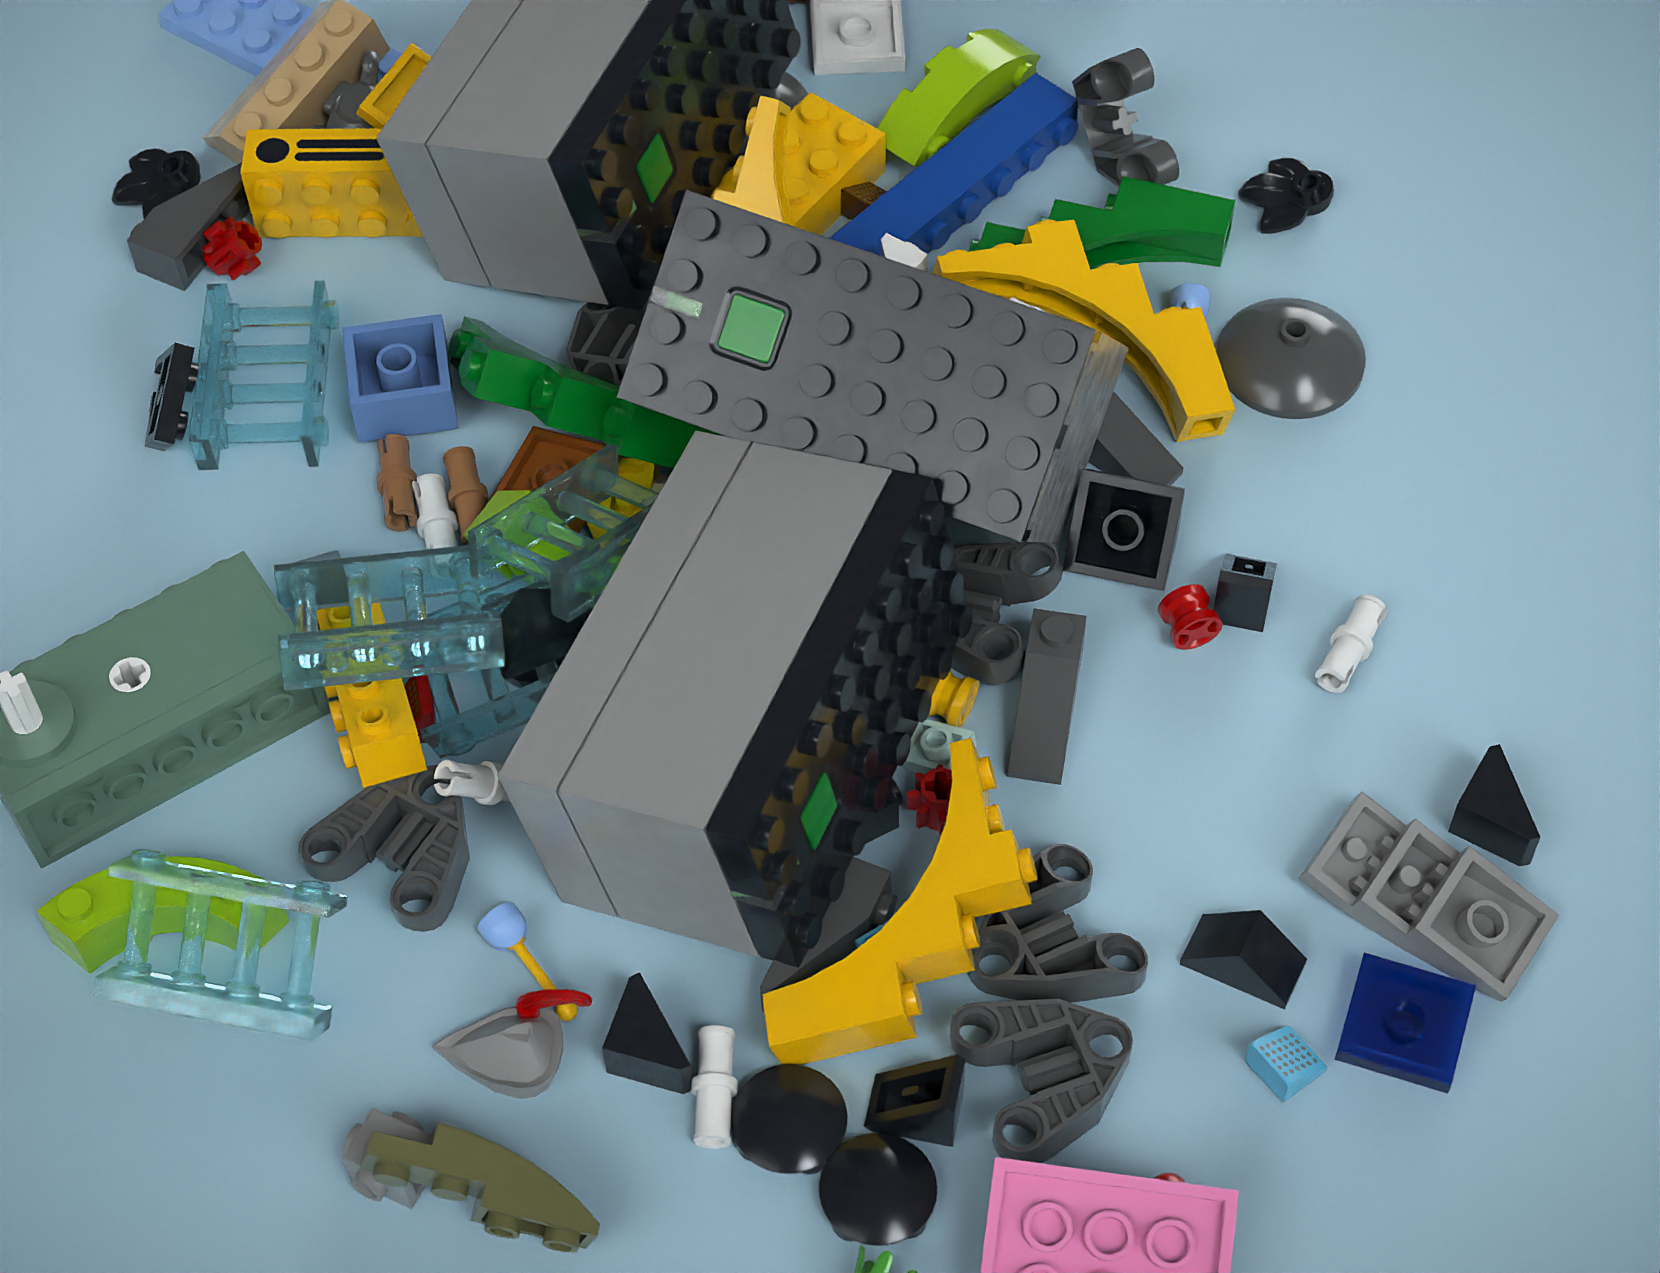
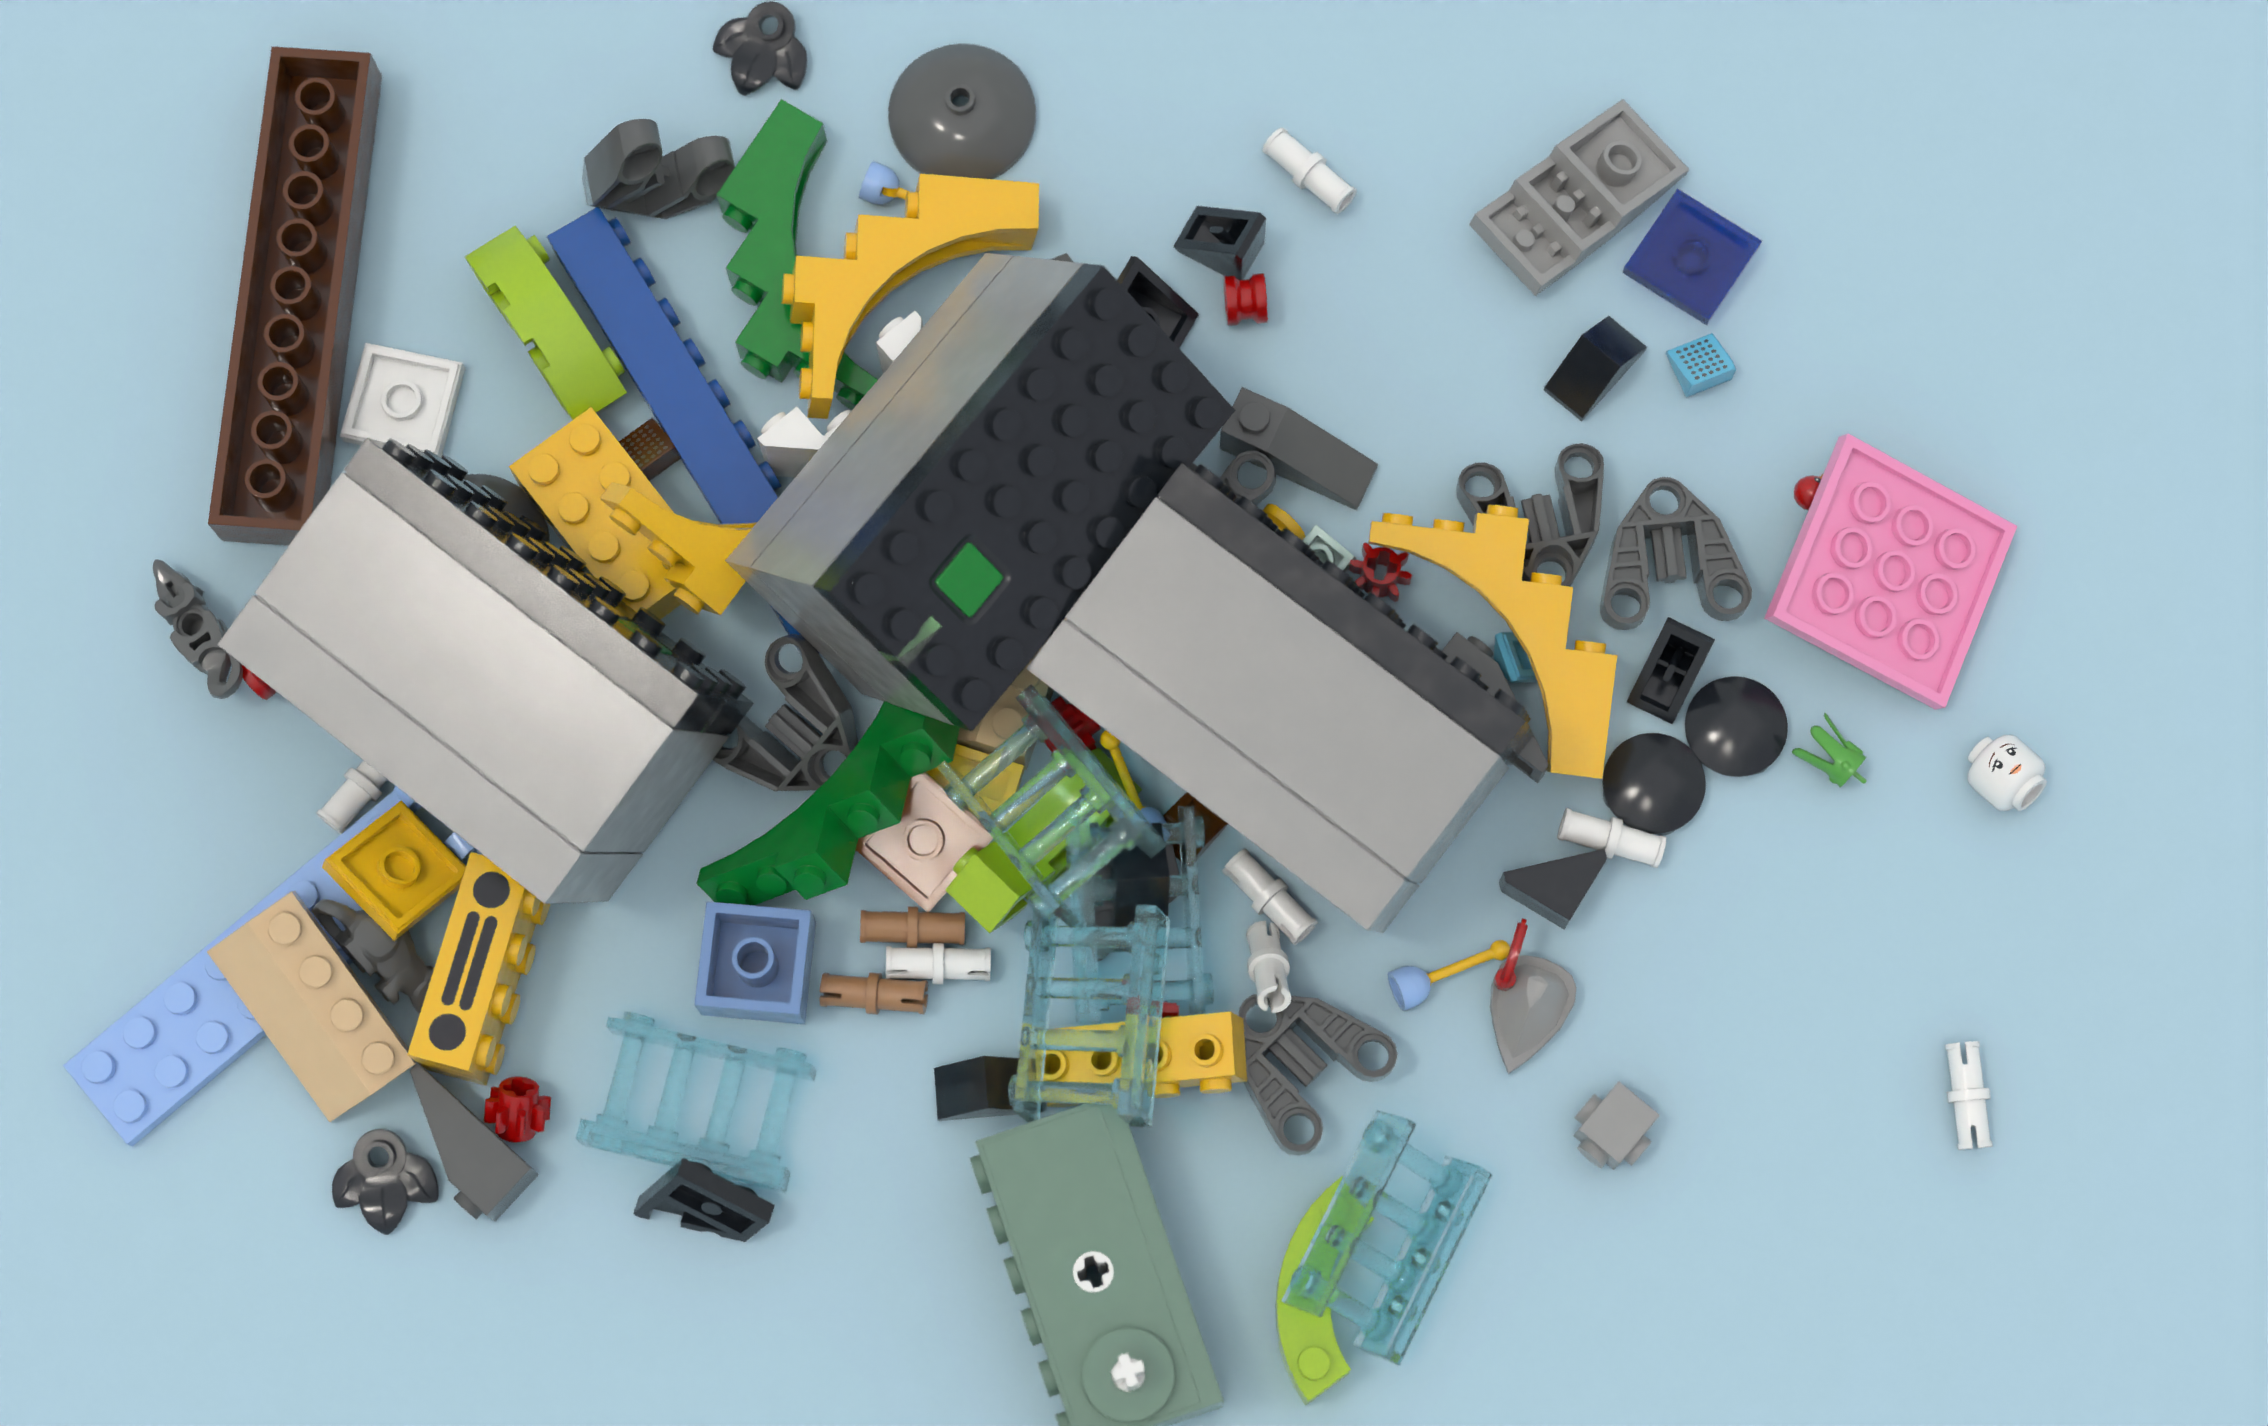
camera: 75 degrees left, 20 degrees up
olive slope [359,1122,600,1253] -> none
black slope [1448,744,1541,867] -> none

